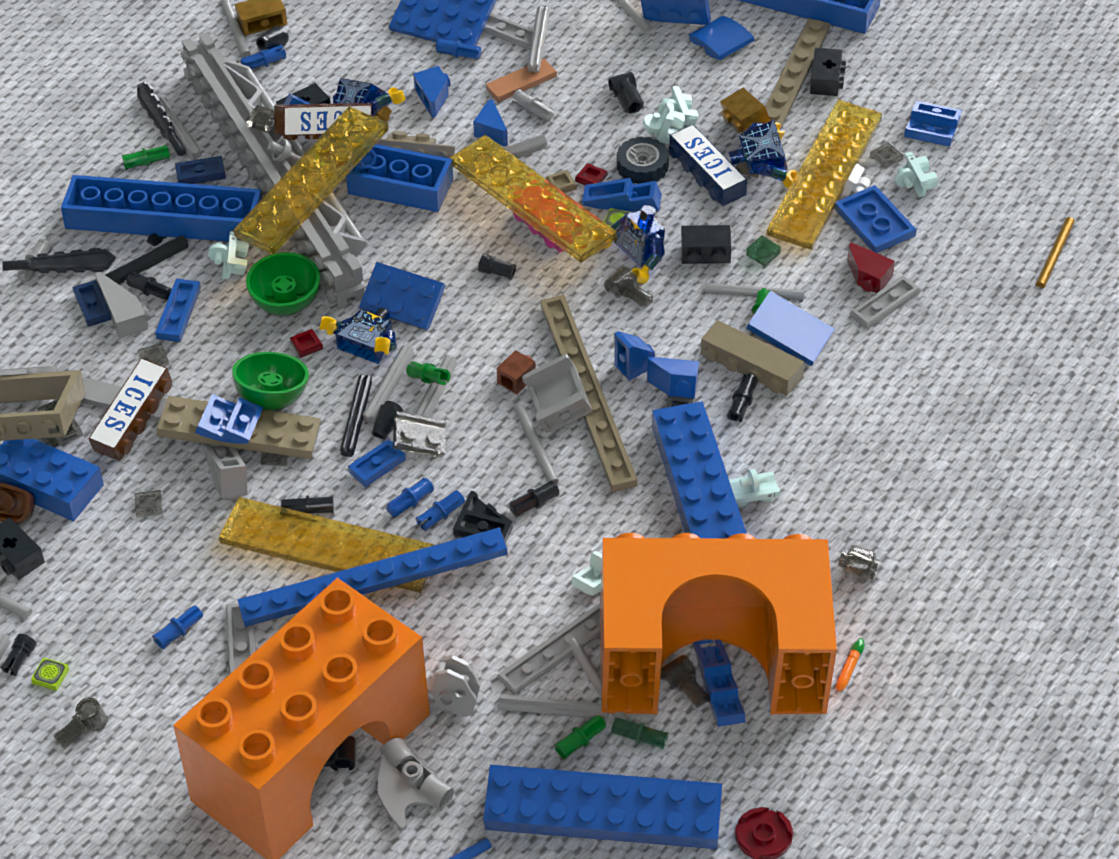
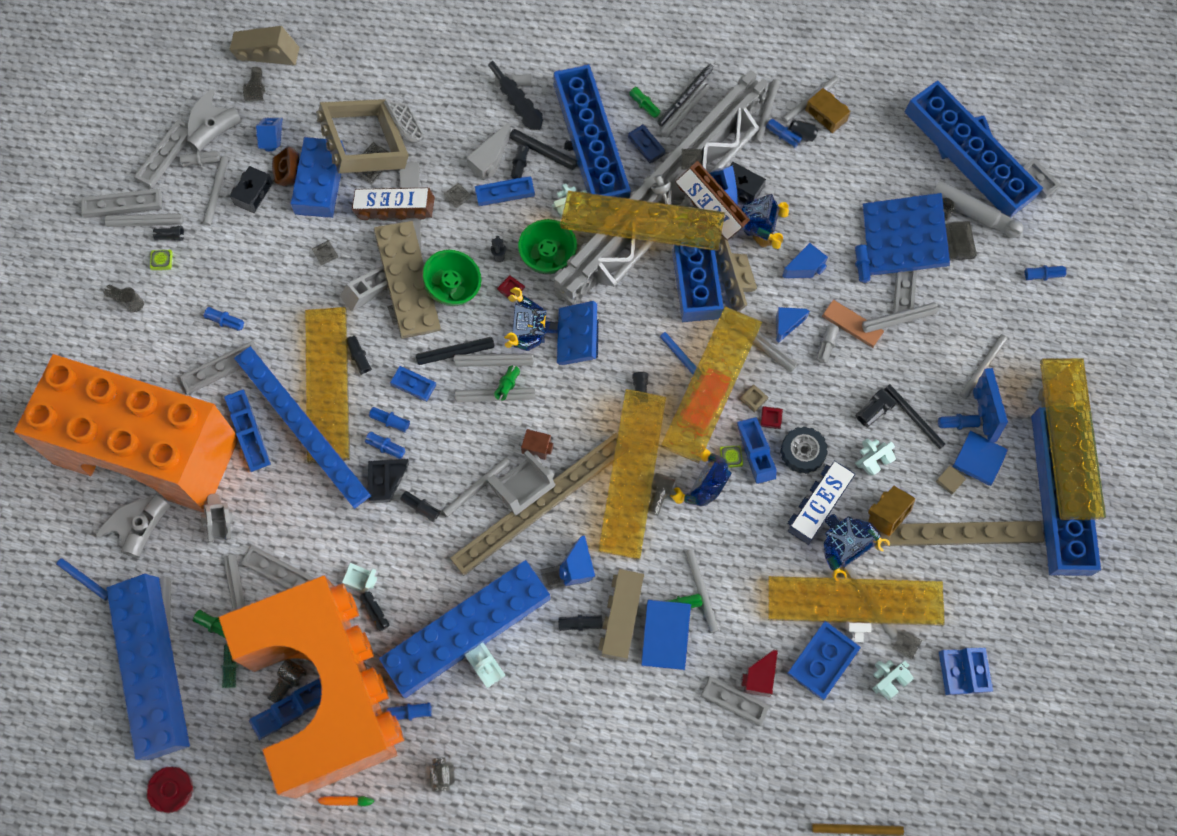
camera: 65 degrees right, 20 degrees up
dark blue plate [72,280,112,327] -> none
blue slope [195,394,263,444] -> none
black cone [371,401,403,440] -> none
clear smoke plate [393,411,447,457] -> none
blue slope [614,331,655,381] -> none
light aqua hips [643,102,685,144] -> none
black brick [681,225,731,264] -> none
clear green plate [746,235,781,267] -> none
black brick [810,47,846,96] -> none
none -> black axle [491,236,506,262]
none -> clear yellow plate [598,389,666,560]
none -> blue bar [660,332,703,381]
none -> black bar [884,384,946,449]
none -> dark tan tile [936,465,966,495]
none -> blue axle [938,414,981,430]

